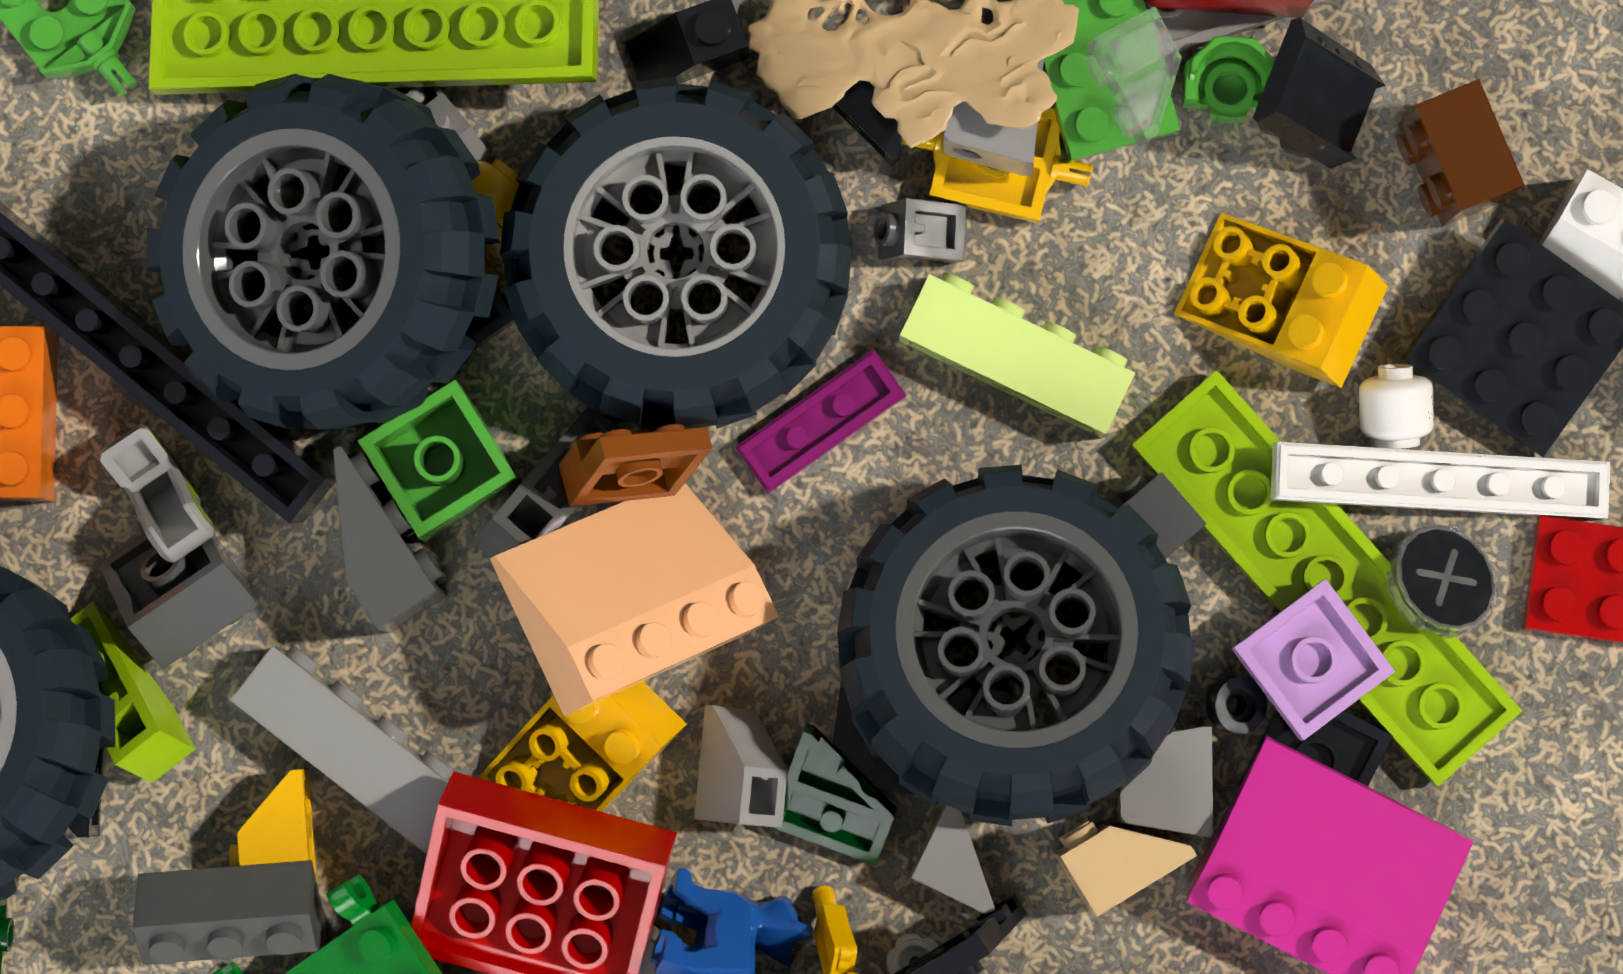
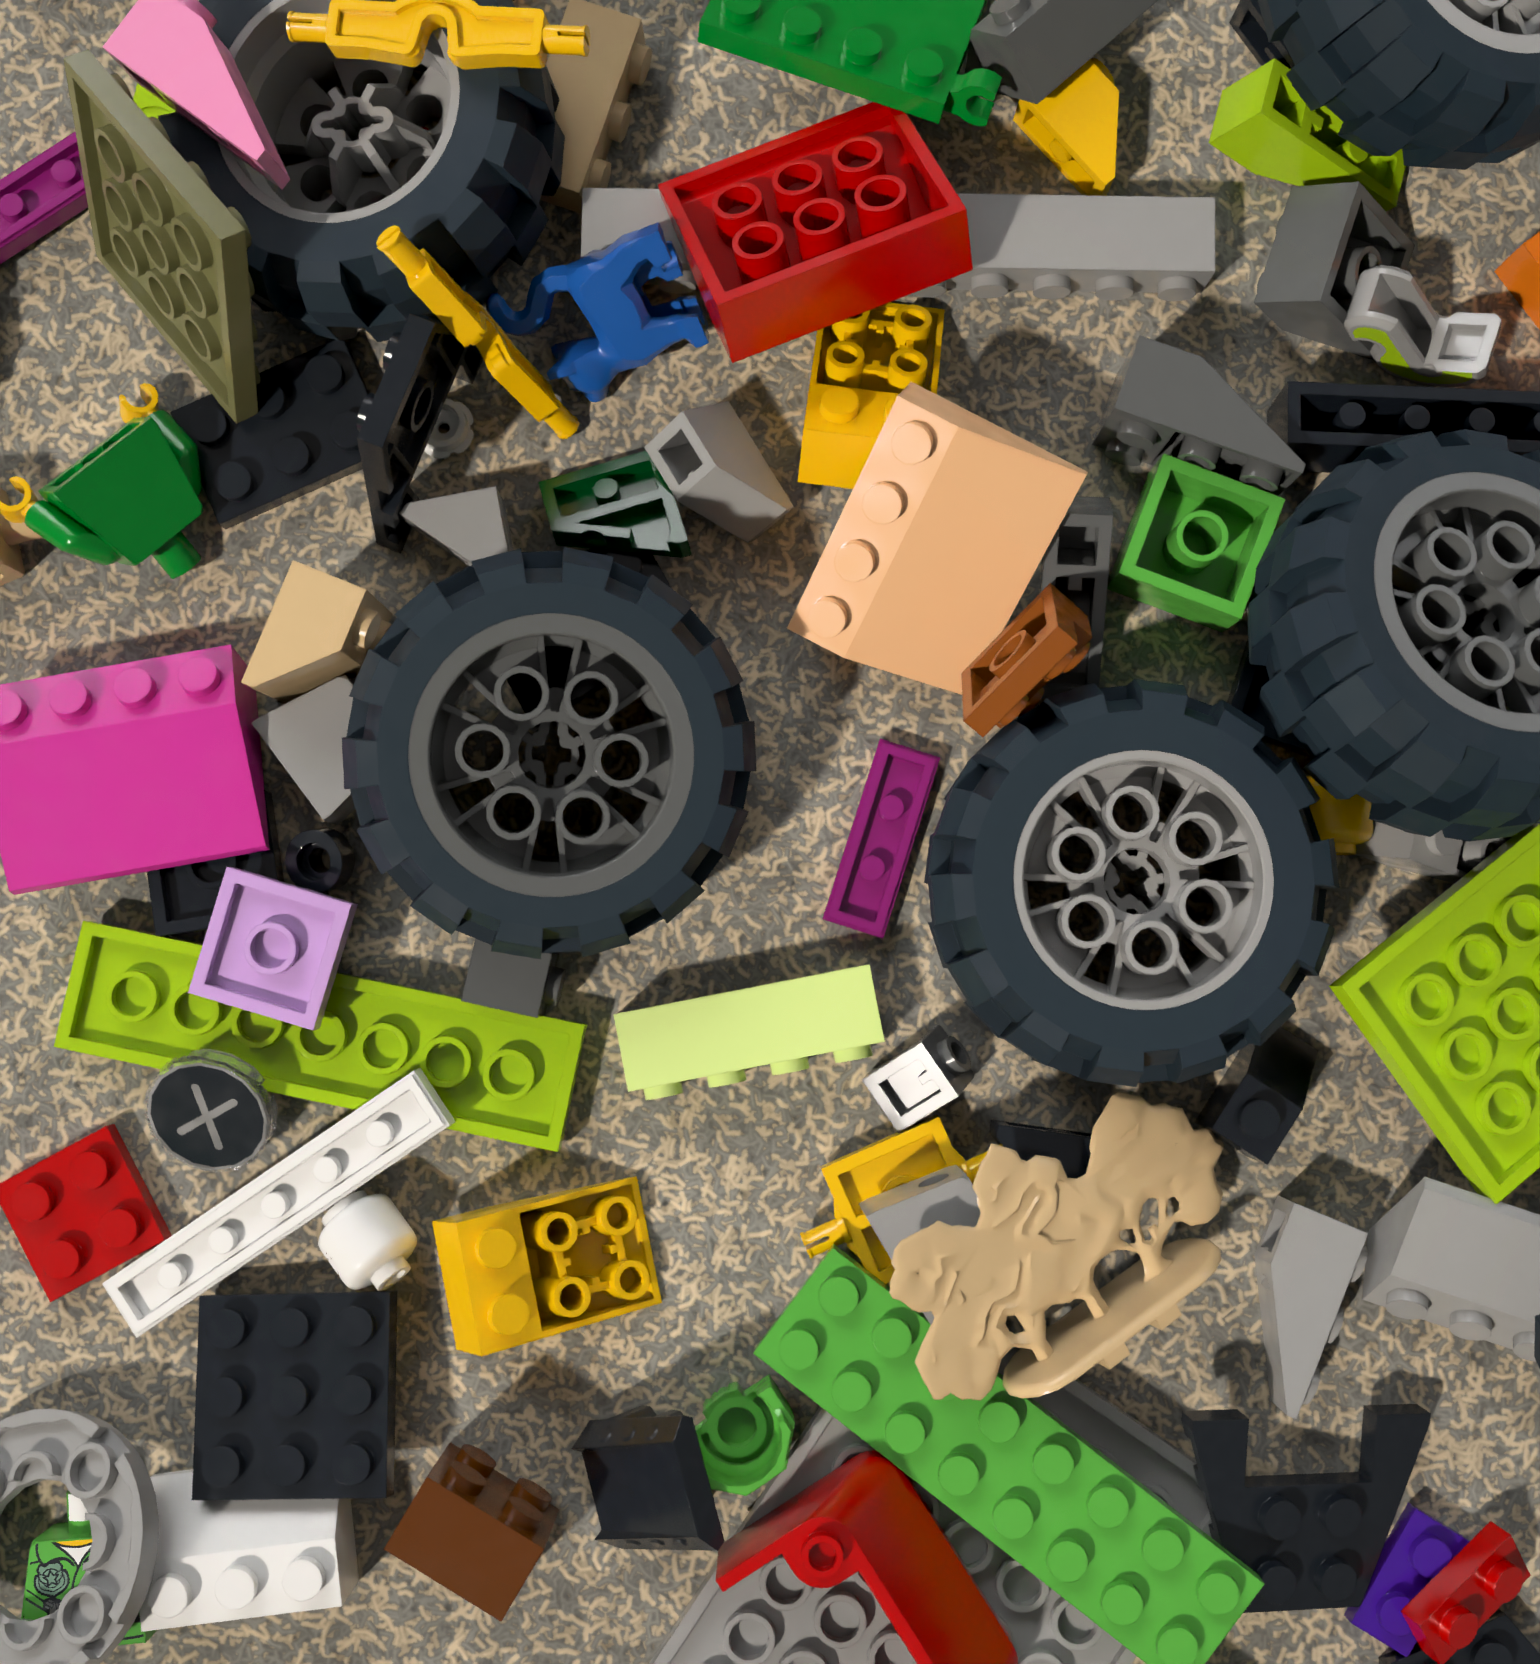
camera: 140 degrees right, 0 degrees up
clear slope [1085,6,1182,147] -> none

